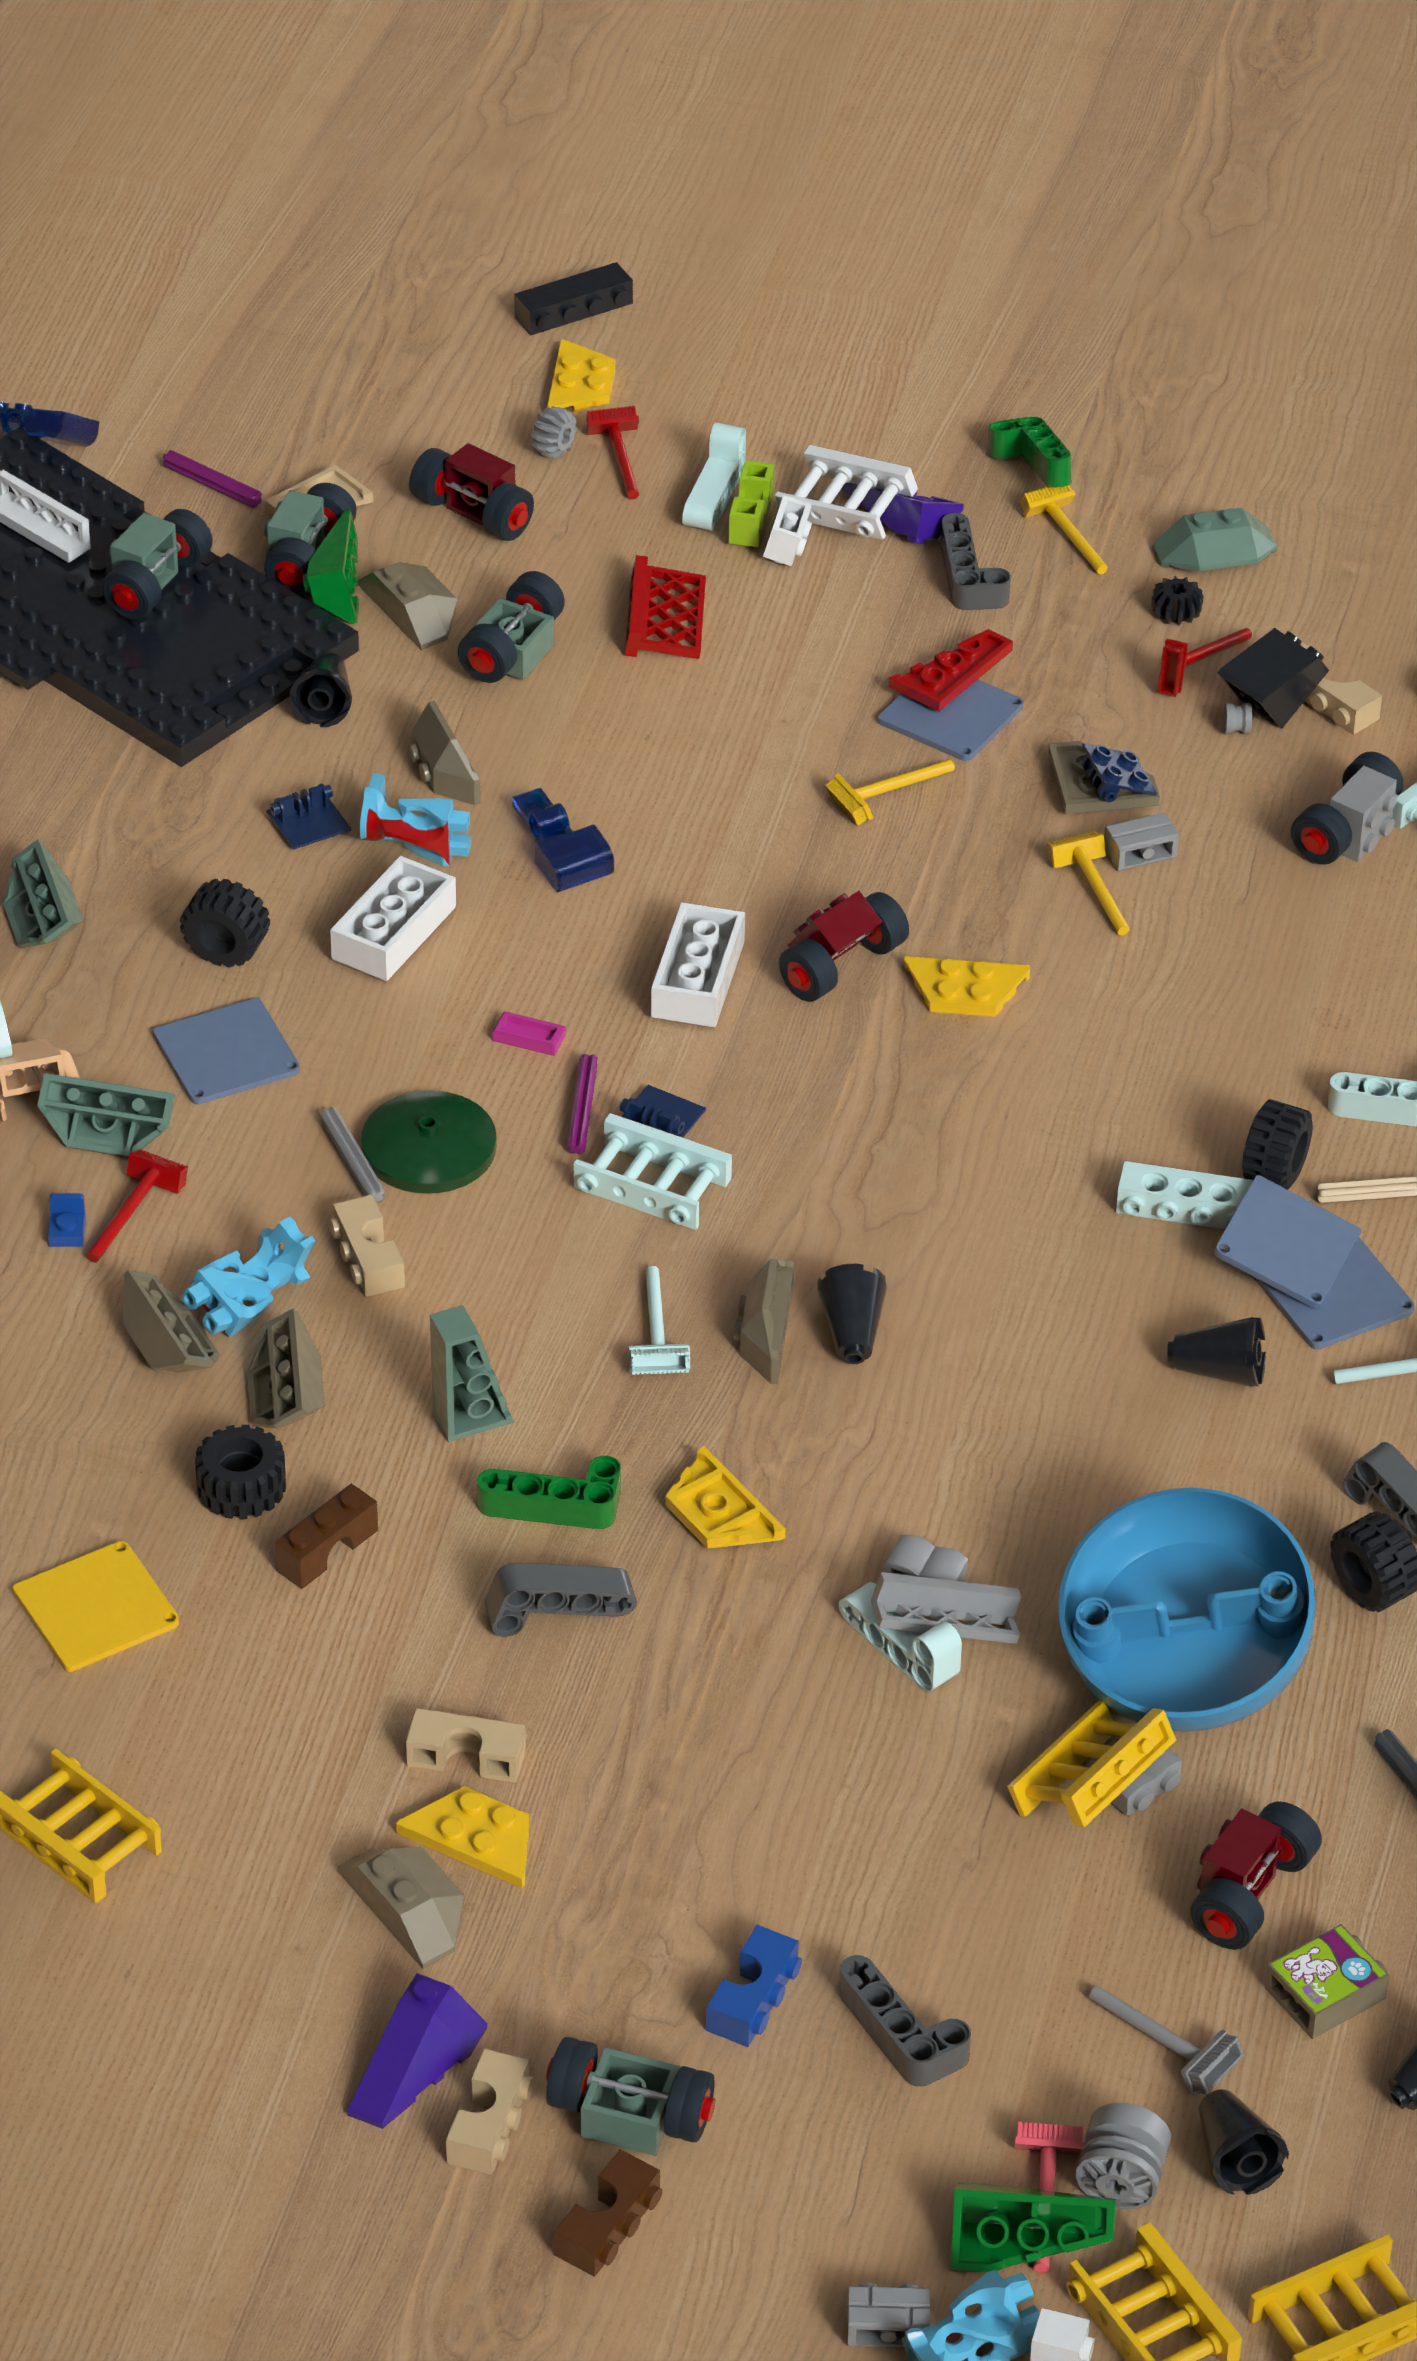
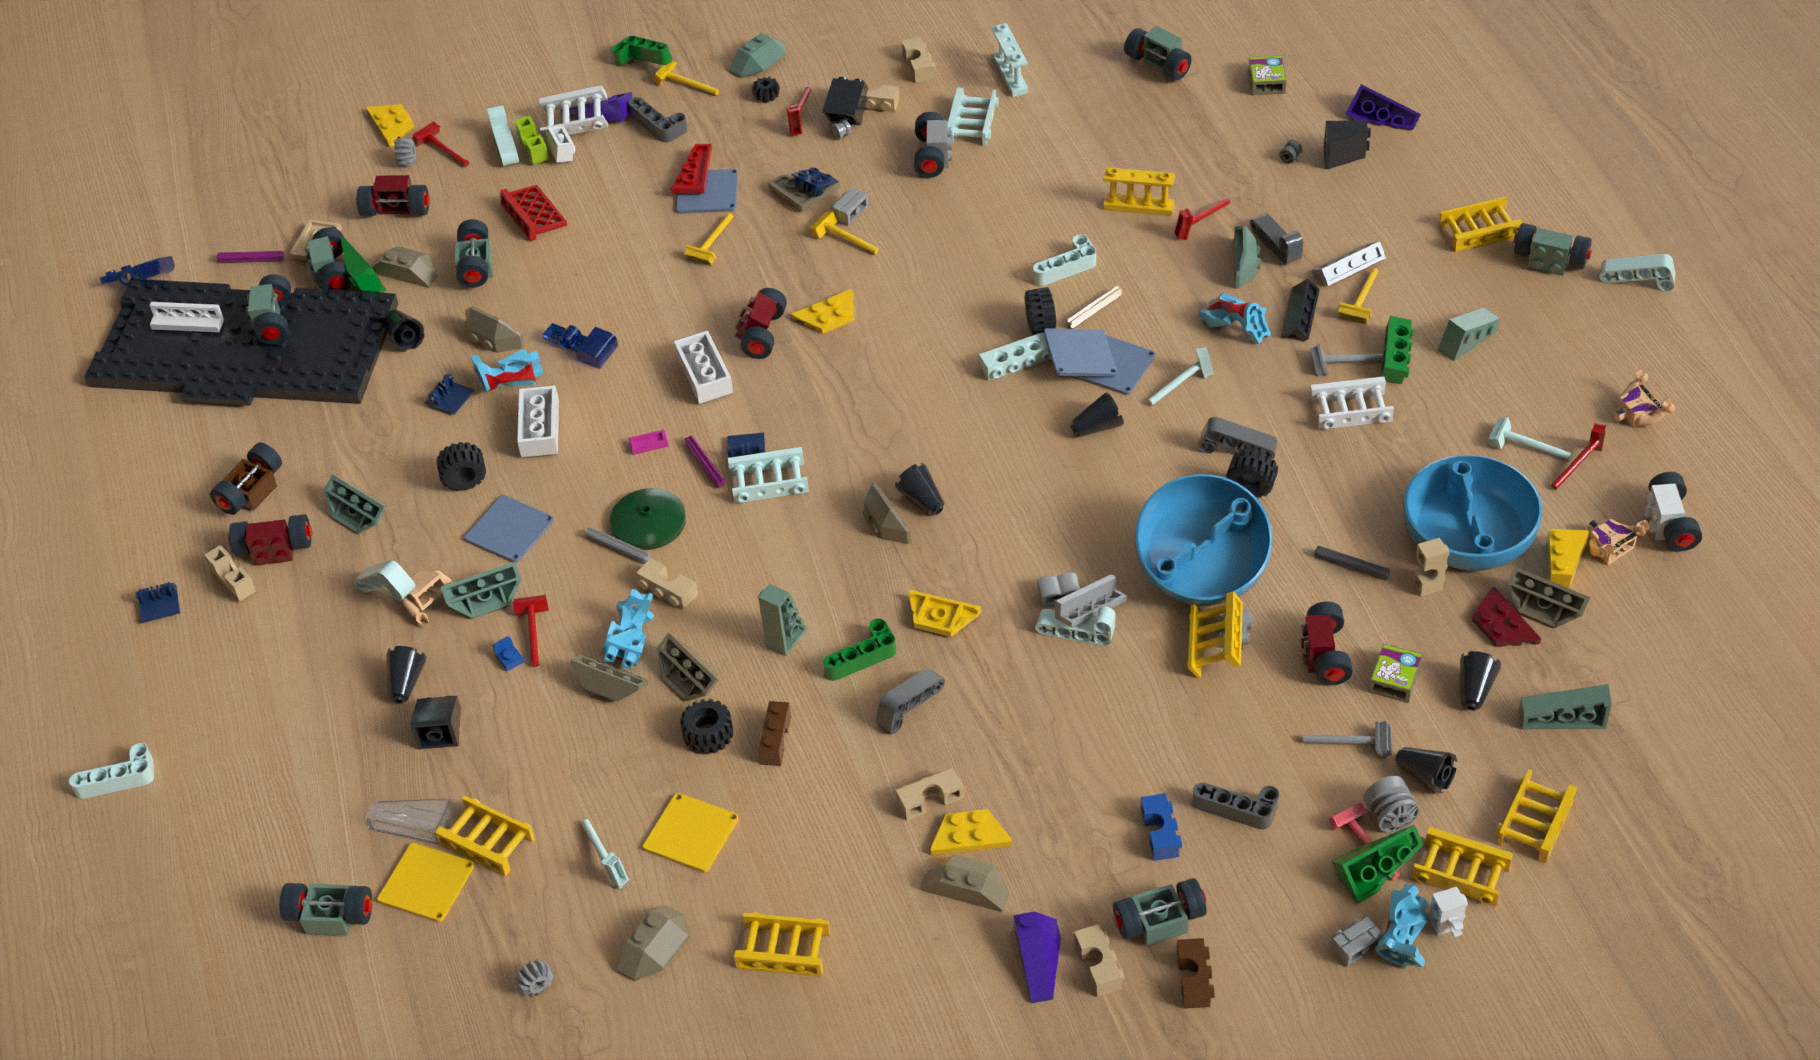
camera: 30 degrees left, 5 degrees up
black brick [514,262,633,336] -> none
light aqua piece [629,1266,690,1375] -> none

